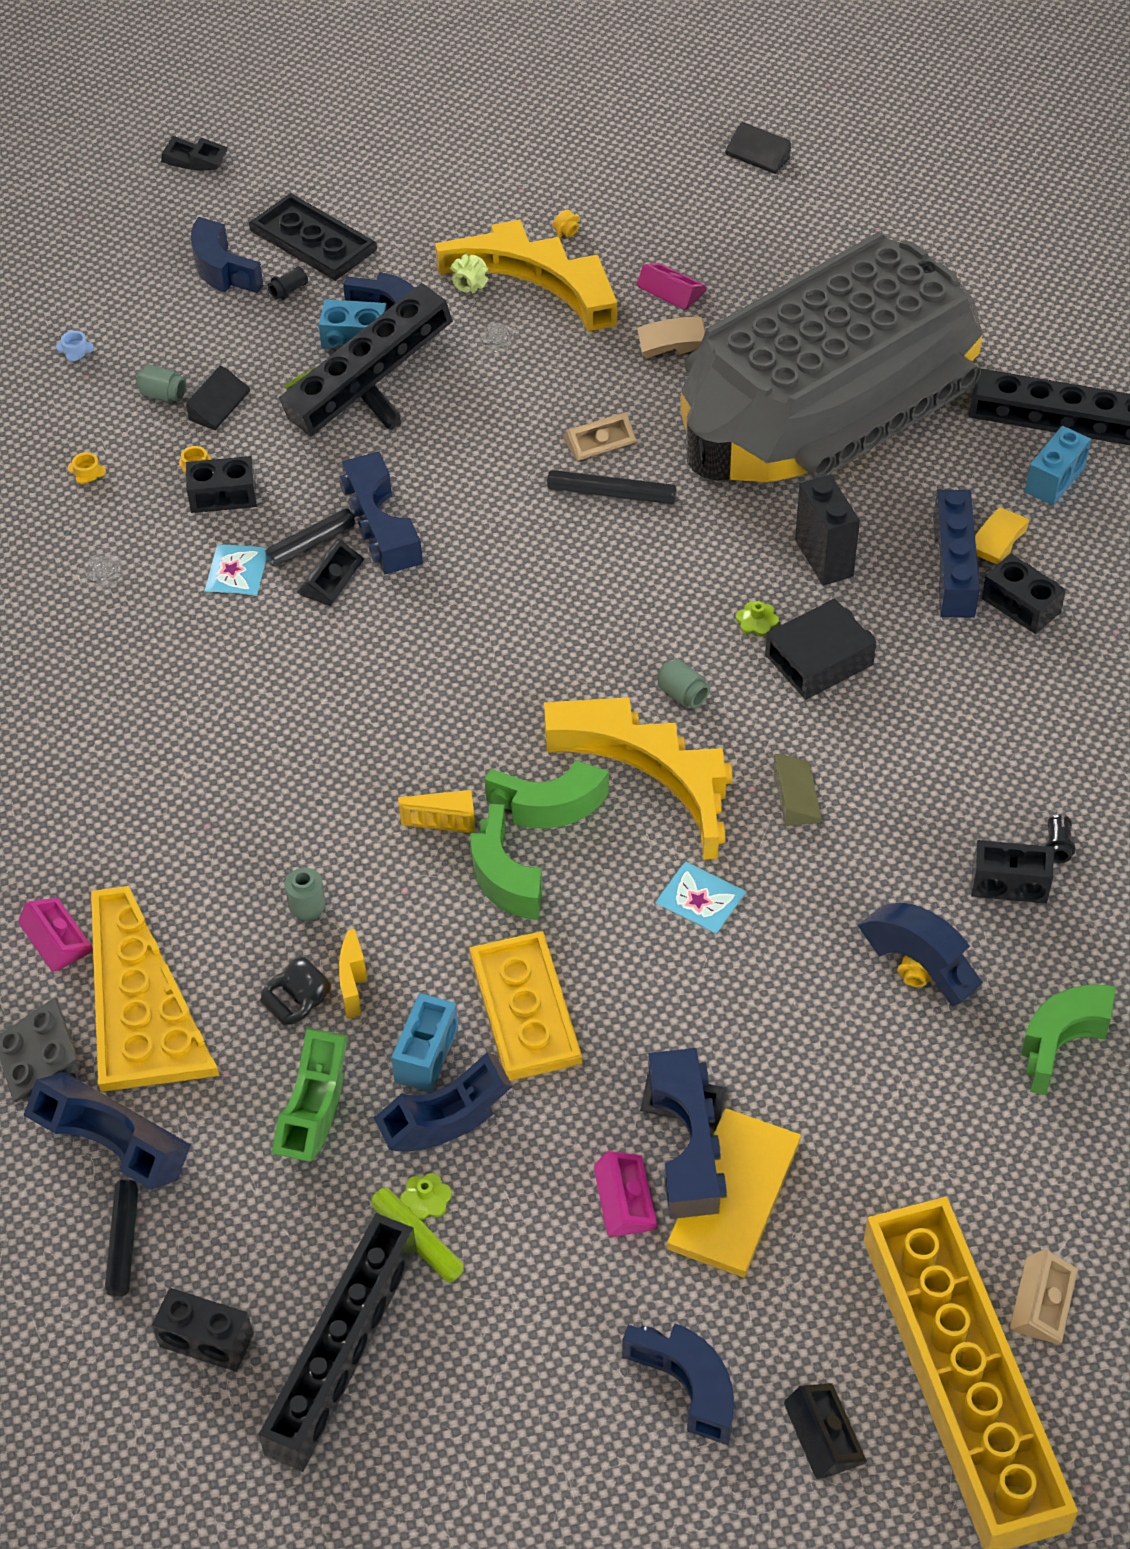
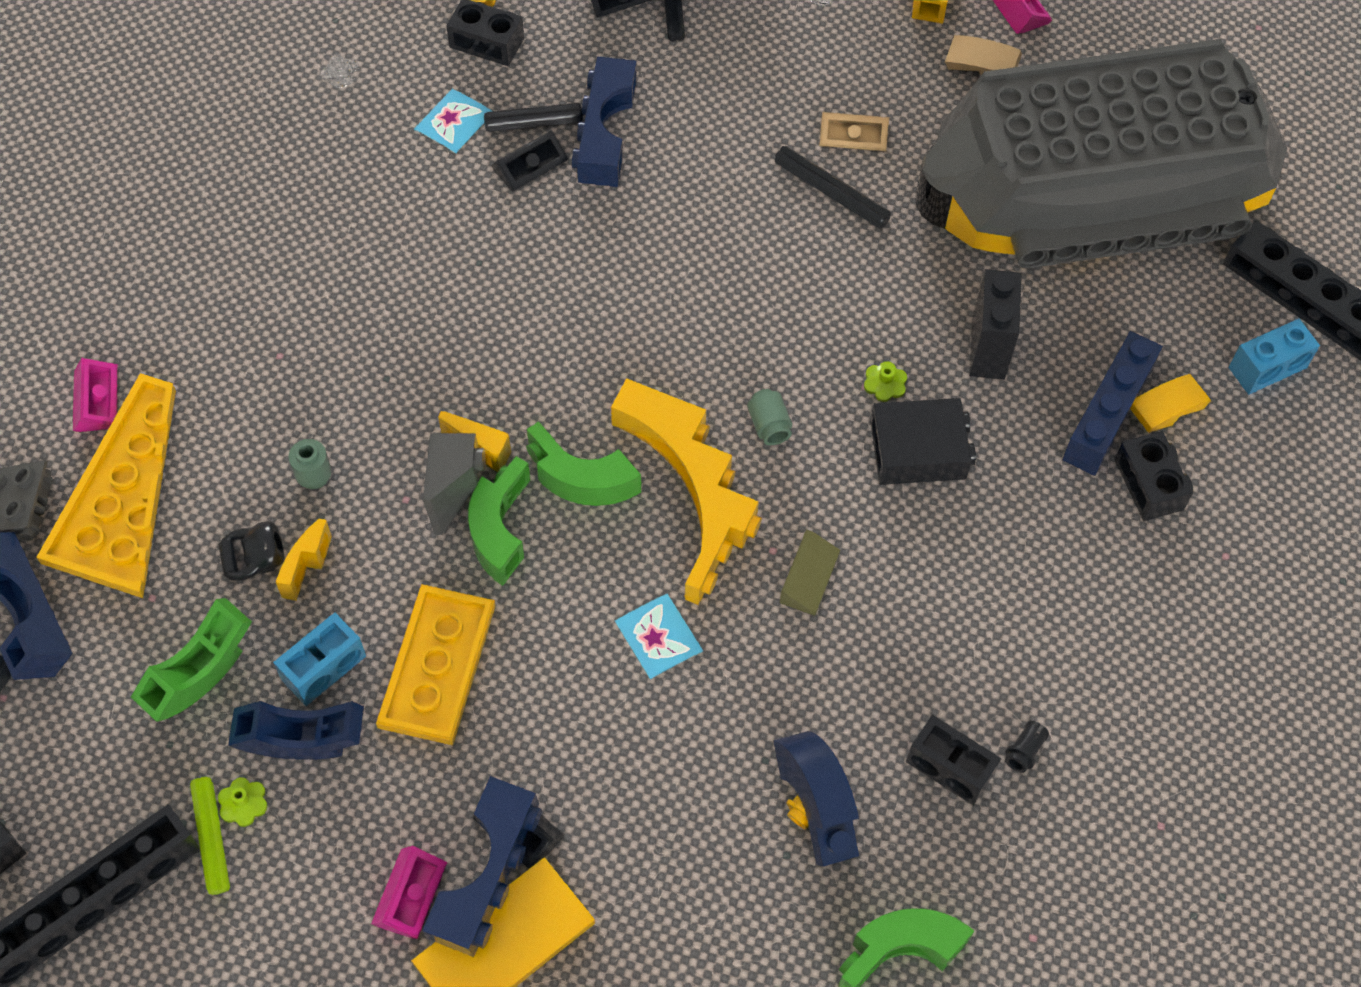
camera: 25 degrees right, 10 degrees up
none -> dark grey slope [423,433,486,535]

